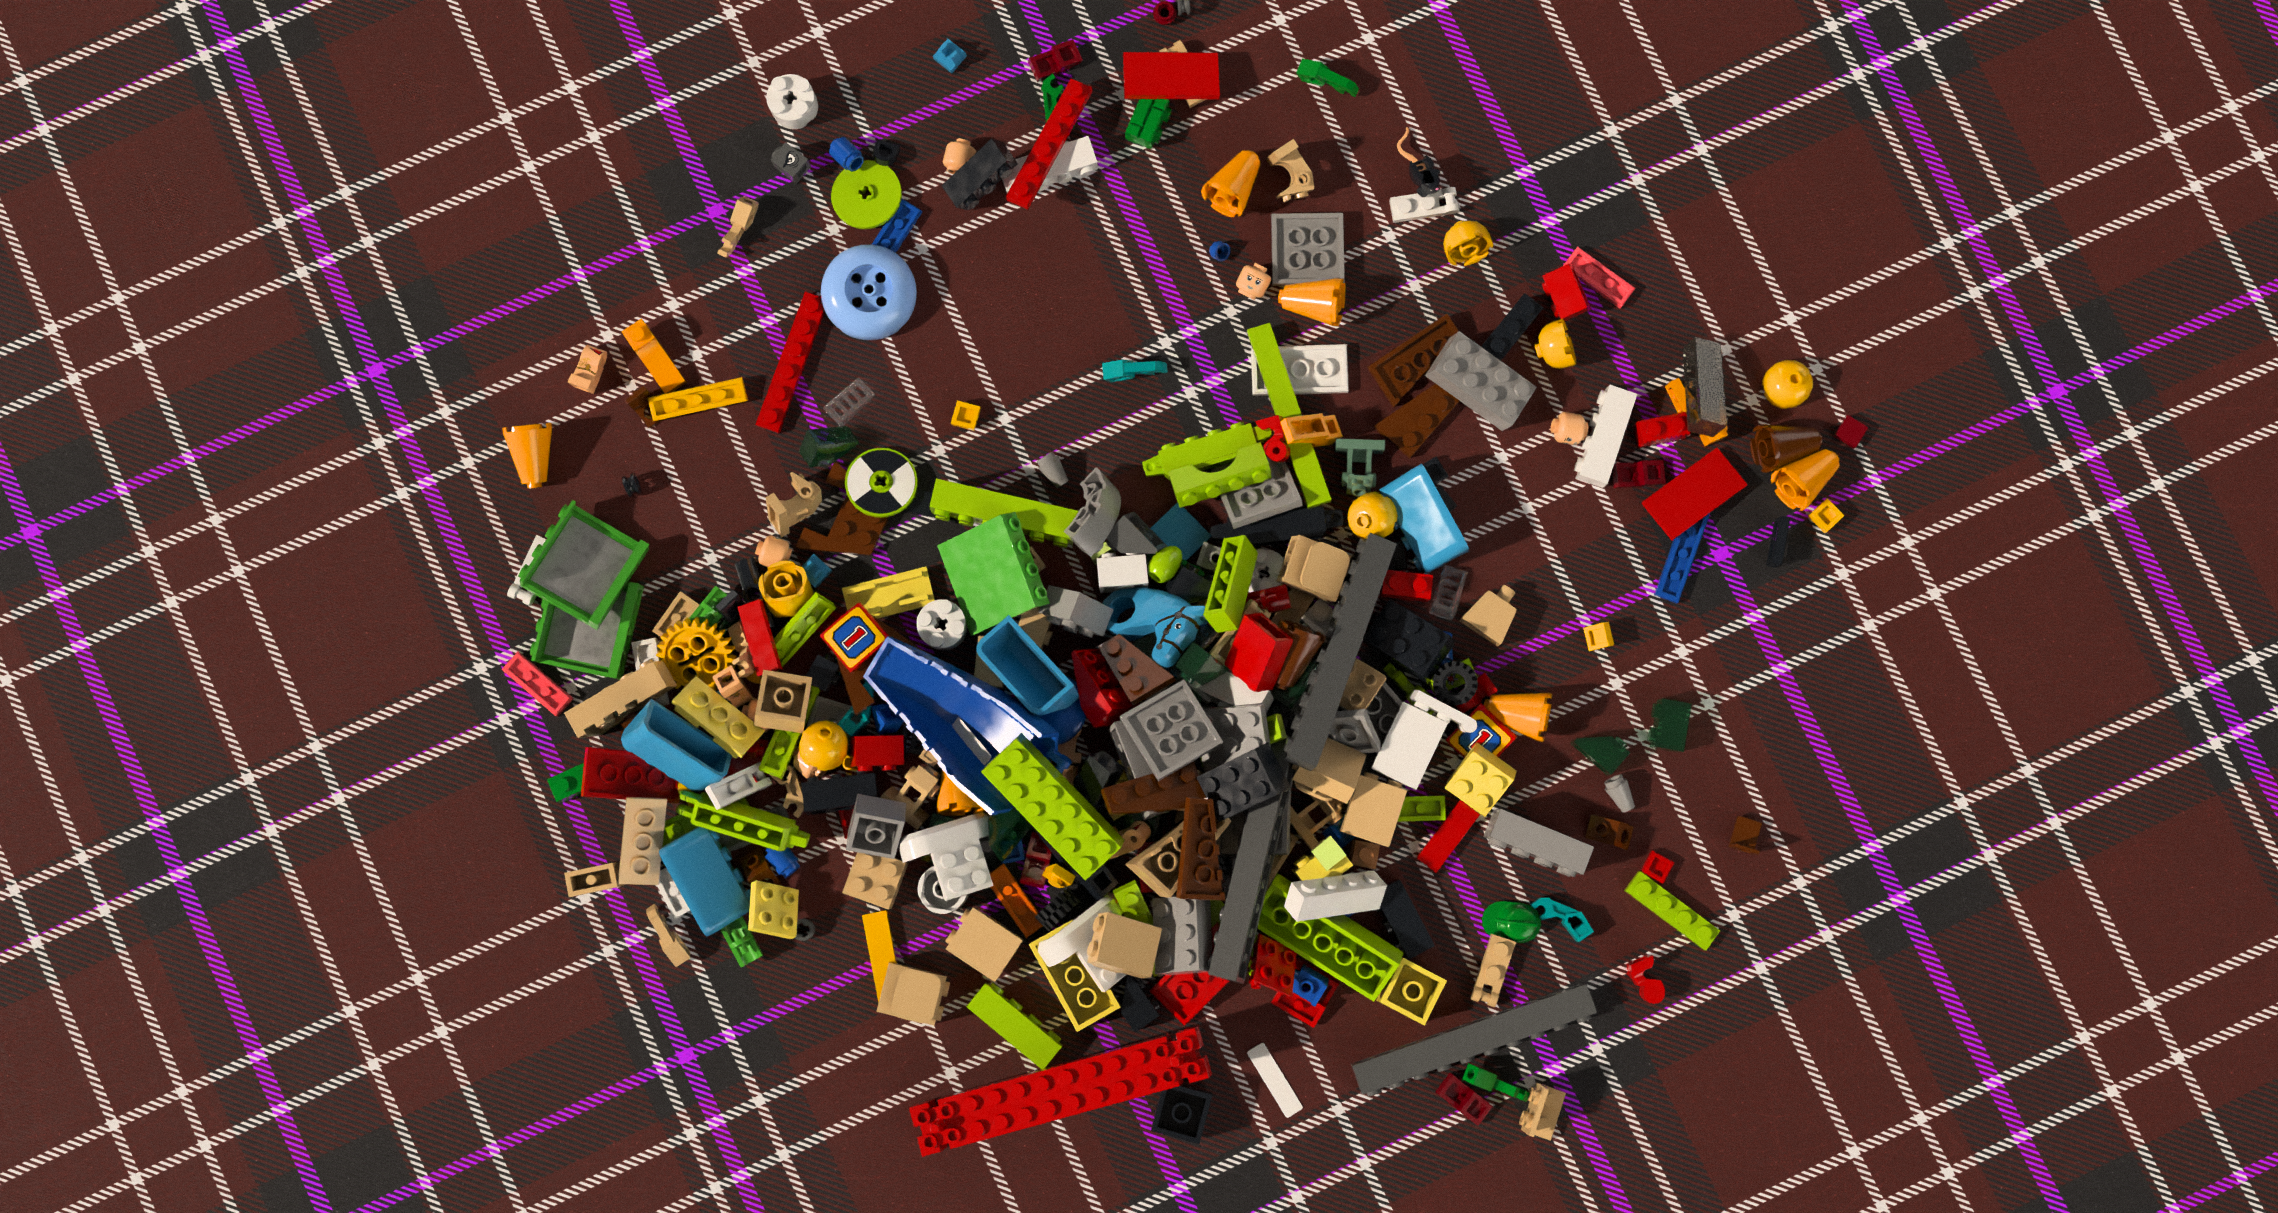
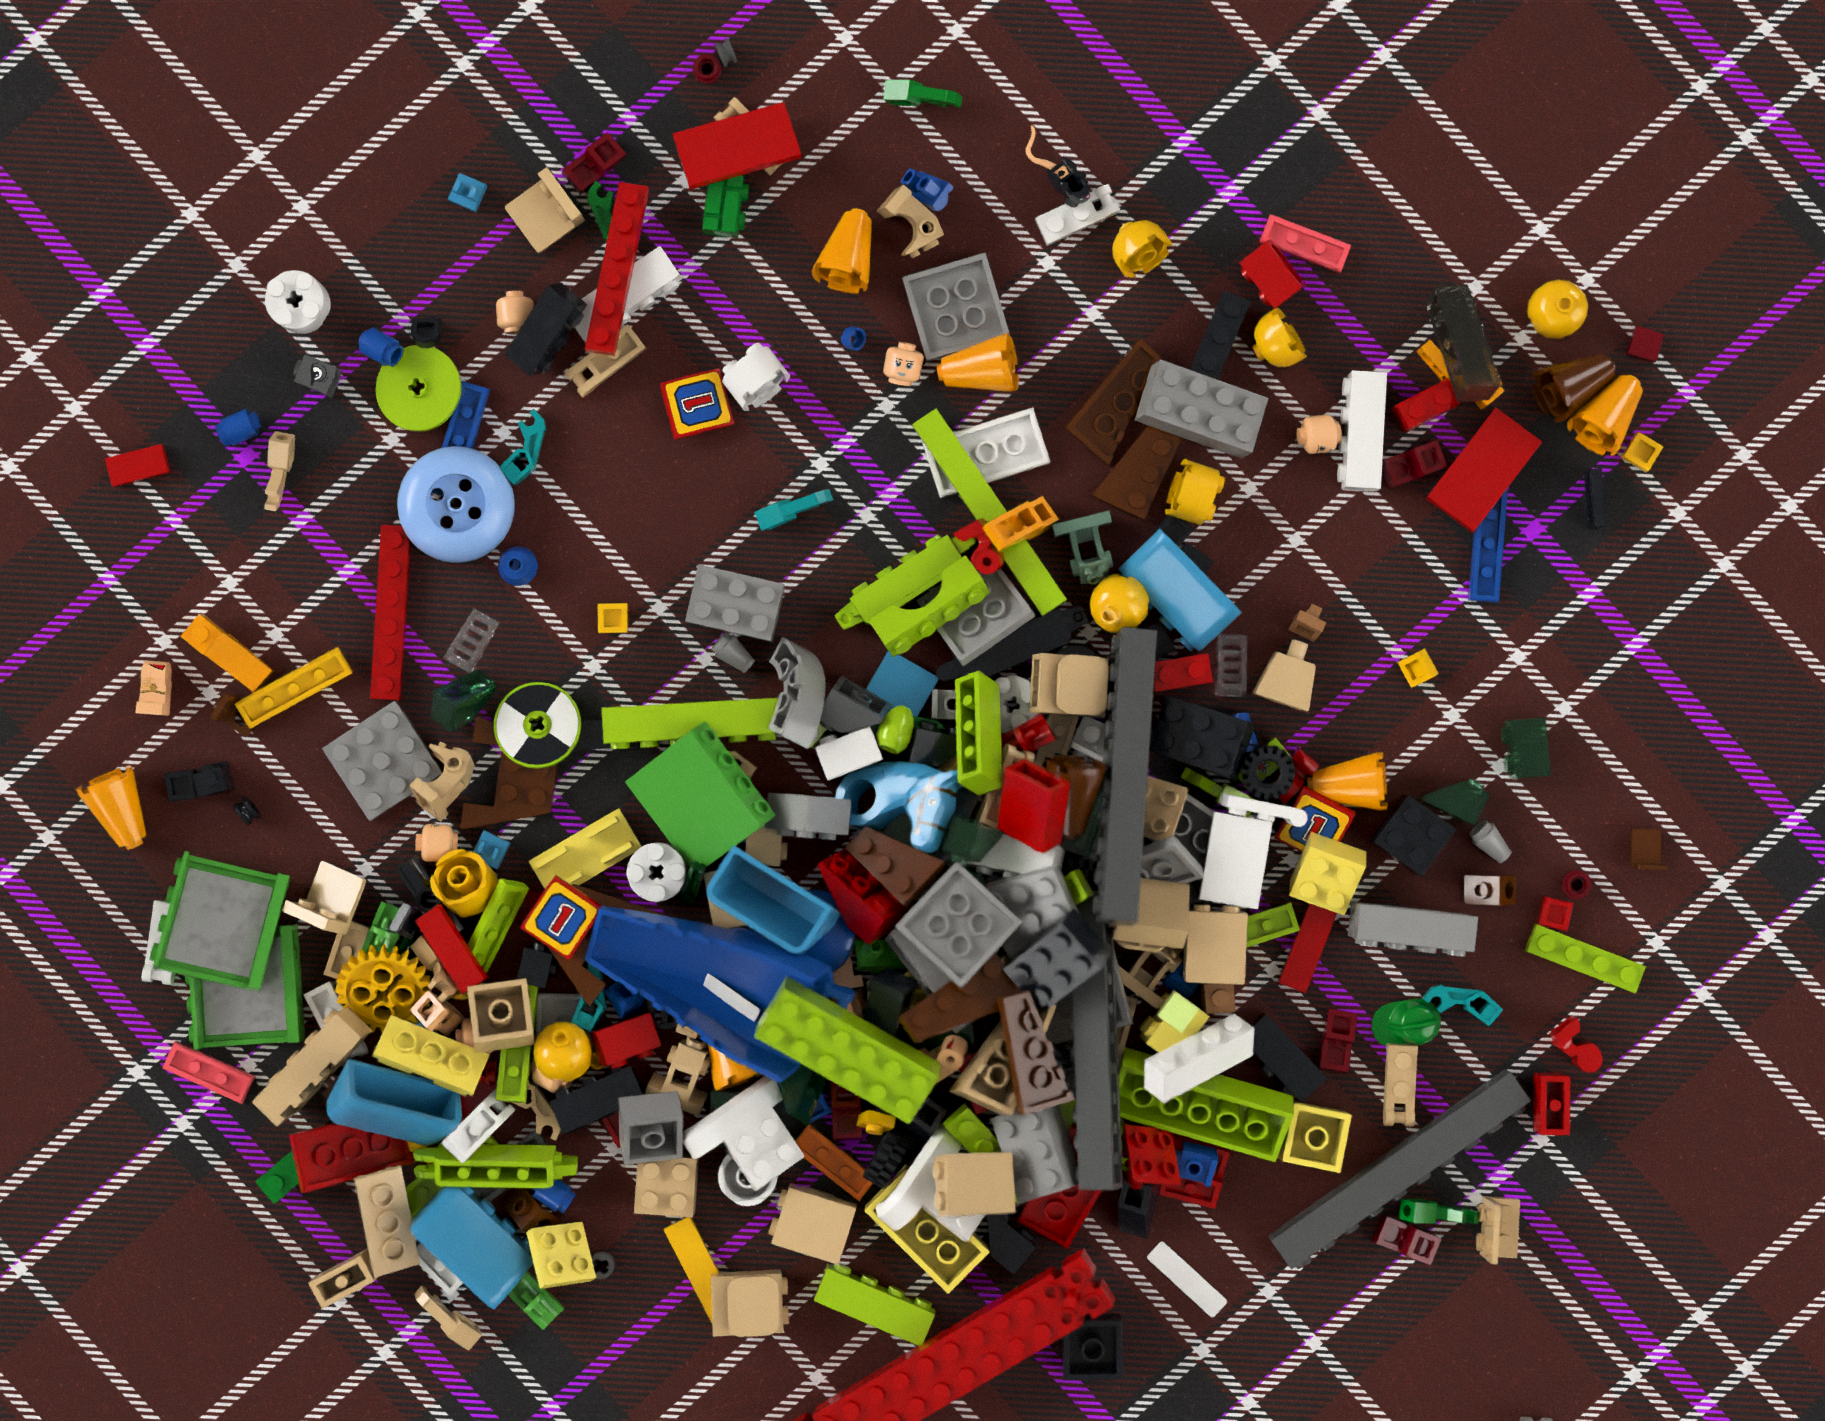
camera: 20 degrees left, 5 degrees up
none -> red tile [105,444,171,487]
none -> black tile [164,769,199,802]
none -> black brick [192,761,235,797]
none -> blue brick [215,408,262,446]
none -> bracket [282,861,366,935]
none -> light grey plate [322,700,443,821]
none -> blue cone [498,546,538,586]
none -> teal piece [499,409,547,486]
none -> tan bracket [505,167,585,253]
none -> tan plate [564,324,647,397]
none -> slope [659,368,735,440]
none -> dark green axle [679,861,706,906]
none -> light grey brick [685,564,785,642]
none -> white brick [722,343,790,411]
none -> bright green hips [853,939,906,974]
none -> blue hips [900,168,954,211]
none -> black slope [1117,1177,1161,1239]
none -> yellow brick [1165,459,1225,525]
none -> medium nougat tile [1288,604,1326,642]
none -> dark red slope [1318,1009,1358,1074]
none -> black brick [1369,794,1456,877]
none -> red brick [1533,1072,1570,1135]
none -> dark red plate [1562,870,1592,899]

